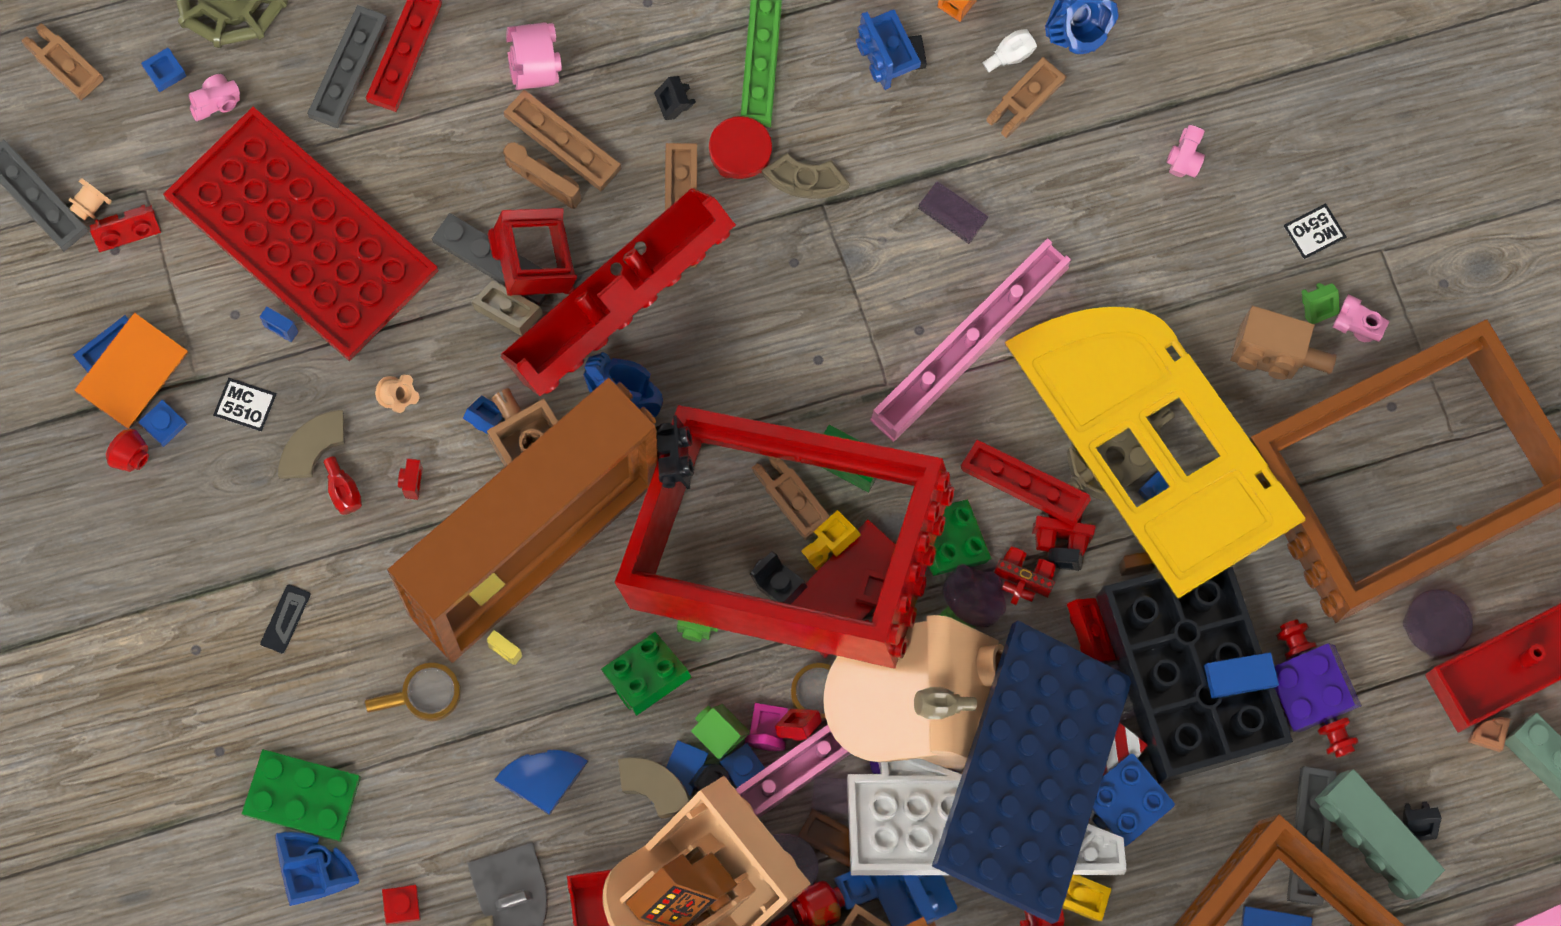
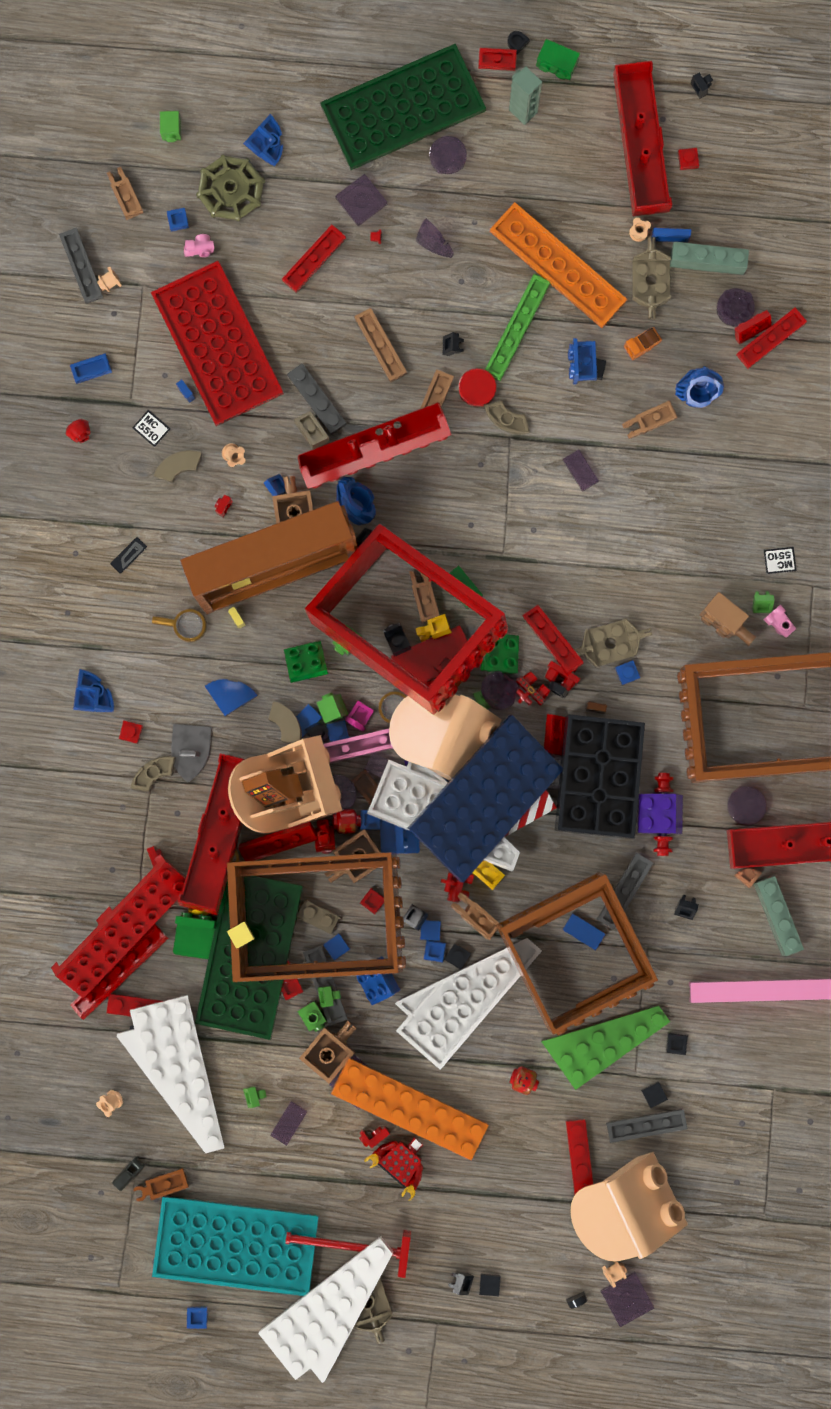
camera: 30 degrees right, 10 degrees up
orange tile [74,312,188,429] -> none
red hinge [89,204,161,253] -> none
blue plate [139,400,187,447] -> none
green plate [242,749,361,842] -> none
dark grey plate [307,5,388,129] -> none
red piece [323,456,362,515] -> none
red piece [488,208,577,296] -> none
medium nougat hinge [503,142,581,209] -> none
bright pink brick [506,22,562,90] -> none
black hinge [656,415,694,489] -> none
red plate [775,709,822,741] -> none
bright pink tile [870,238,1071,442] -> none
dark tan piece [914,687,977,719] -> none
white piece [982,29,1037,72] -> none
yellow door [1005,307,1305,598] -> none
blue bracket [1092,754,1175,847] -> none
bright pink plate [1167,125,1205,178] -> none
blue tile [1204,652,1279,698] -> none
sand green brick [1314,769,1445,900] -> none

